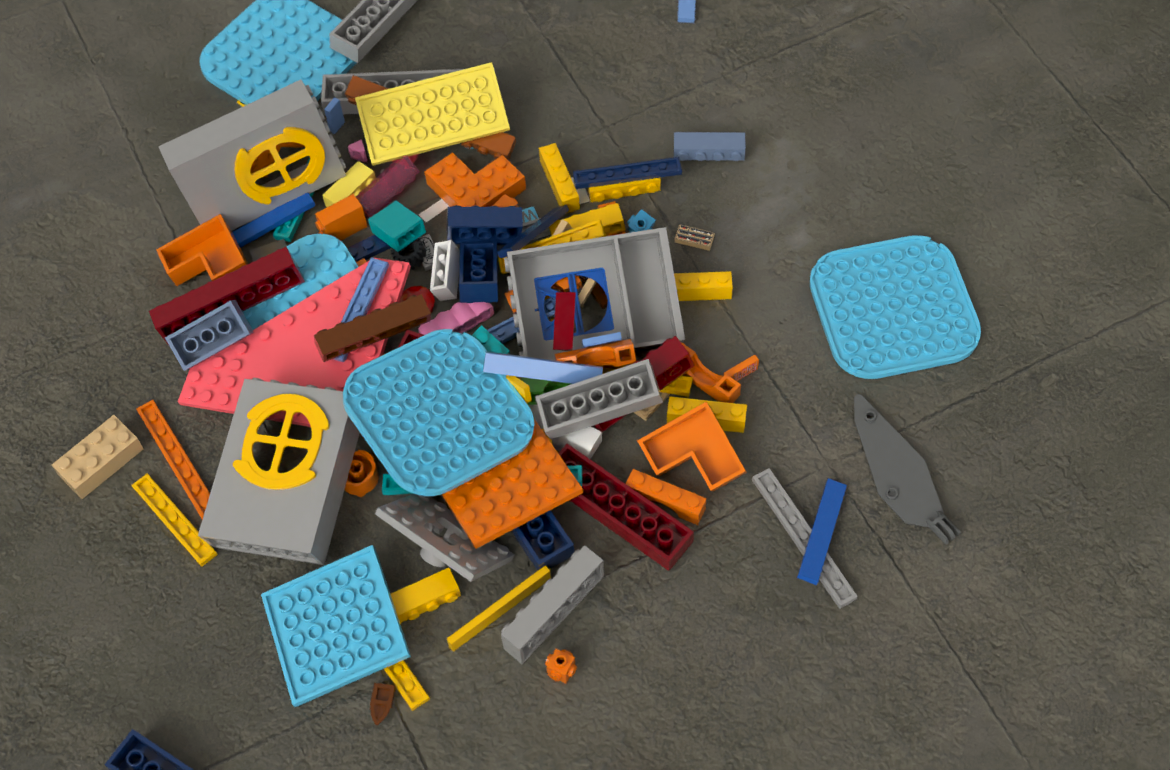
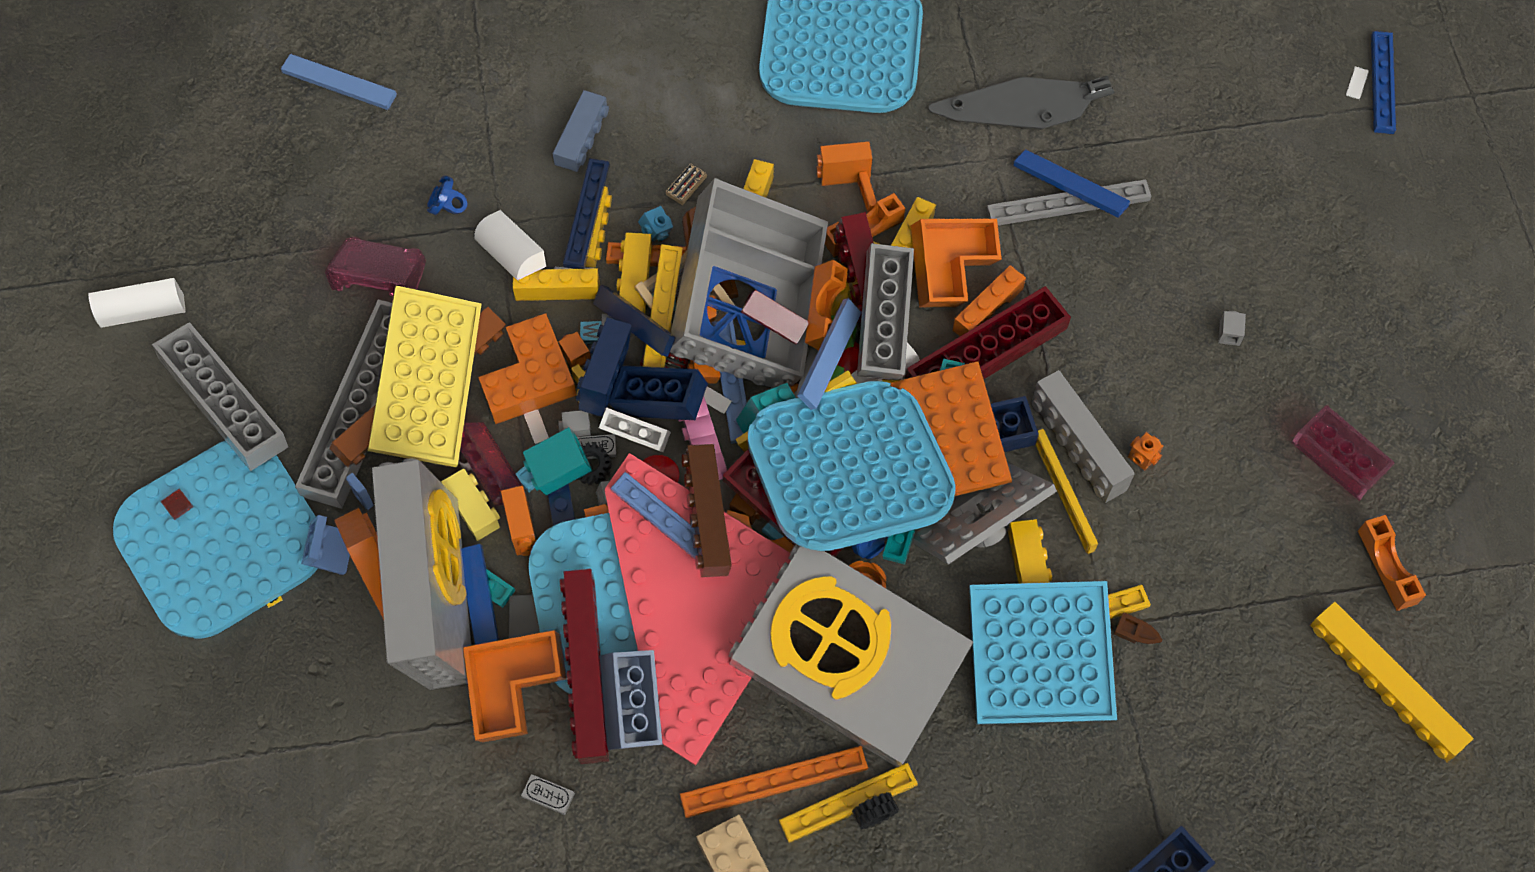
camera: 75 degrees left, 5 degrees up
medium blue tile [582,332,622,348] -> none
none -> clear red tile [160,489,193,520]
none -> clear pink windscreen [325,237,426,296]
none -> blue tile [427,175,467,215]
none -> white brick [474,210,546,280]
none -> light grey tile [521,774,575,815]
none -> light grey brick [559,411,591,437]
none -> white sticker [704,387,732,414]
none -> orange brick [816,141,872,186]
none -> black tyre [852,792,899,829]
none -> light grey brick [1218,311,1246,346]

